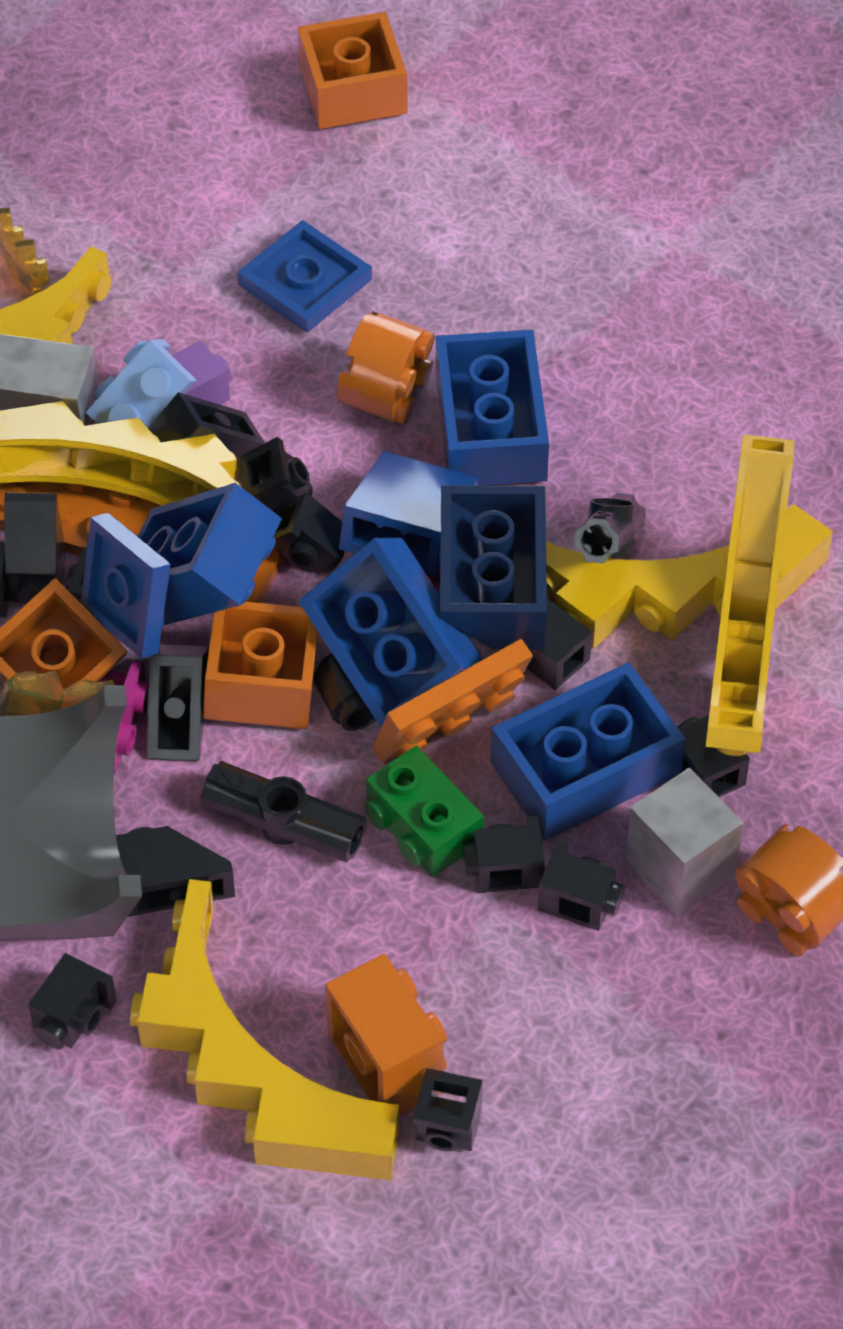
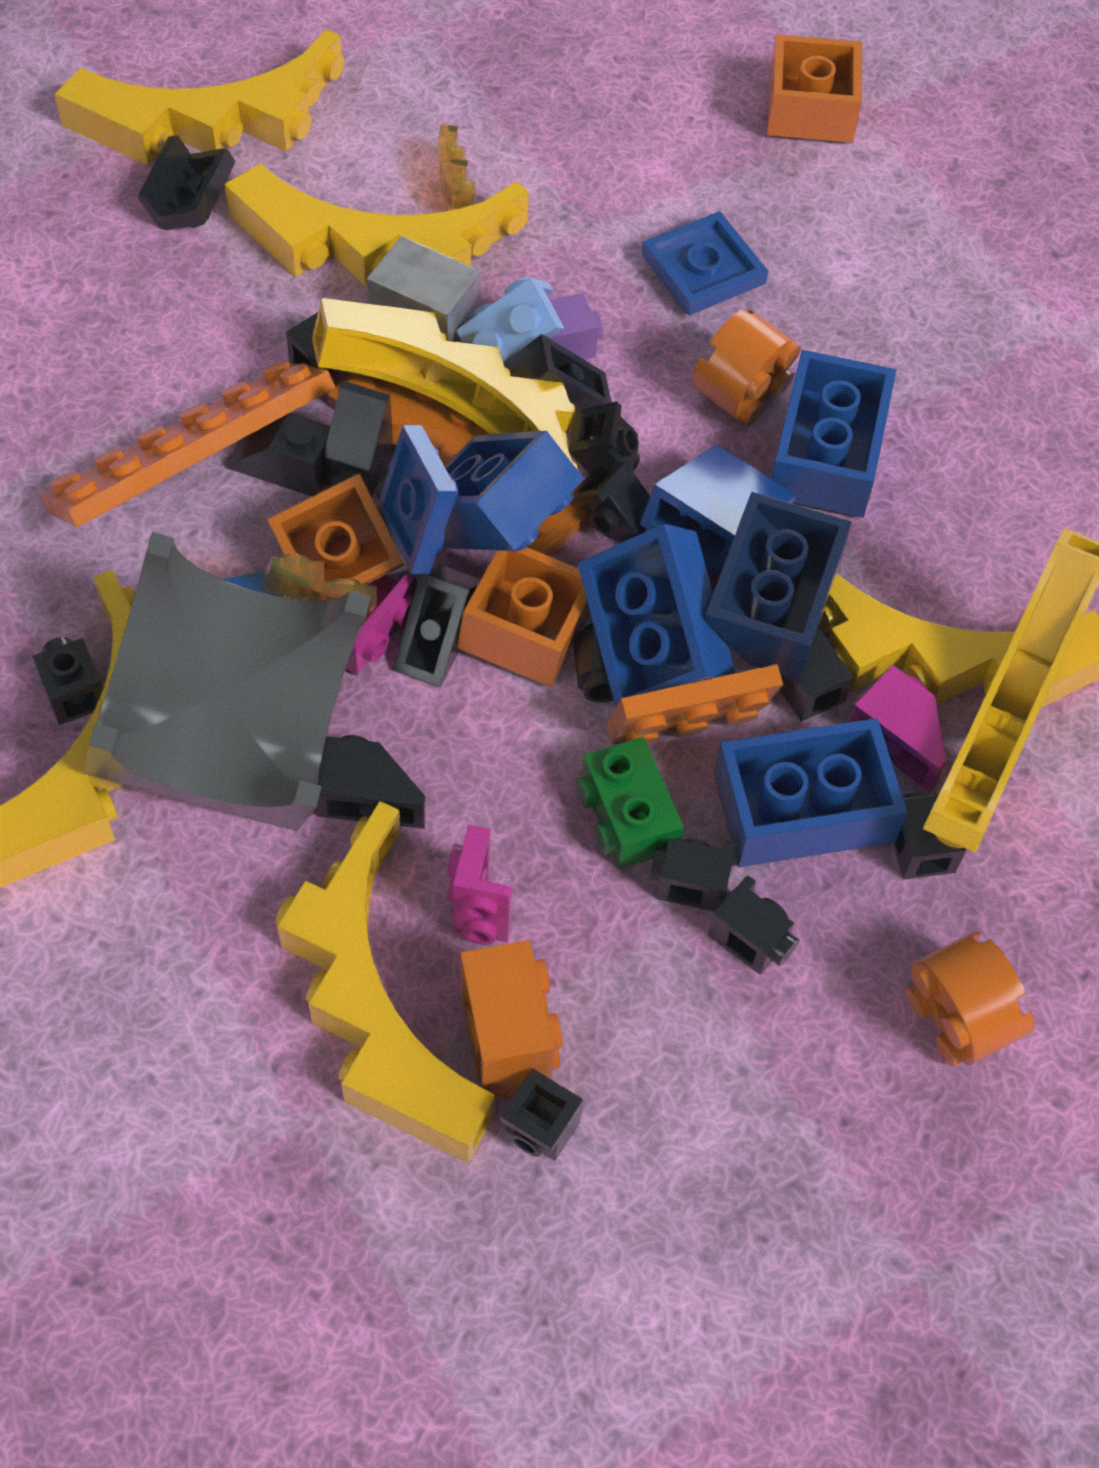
camera: 15 degrees right, 5 degrees up
black brick [28,953,117,1050] -> none
black piece [201,761,367,862] -> none
black piece [574,493,646,563] -> none
flat silver piece [625,768,744,917] -> none
none -> dark pink bracket [447,825,512,945]
none -> dark pink slope [849,665,946,792]

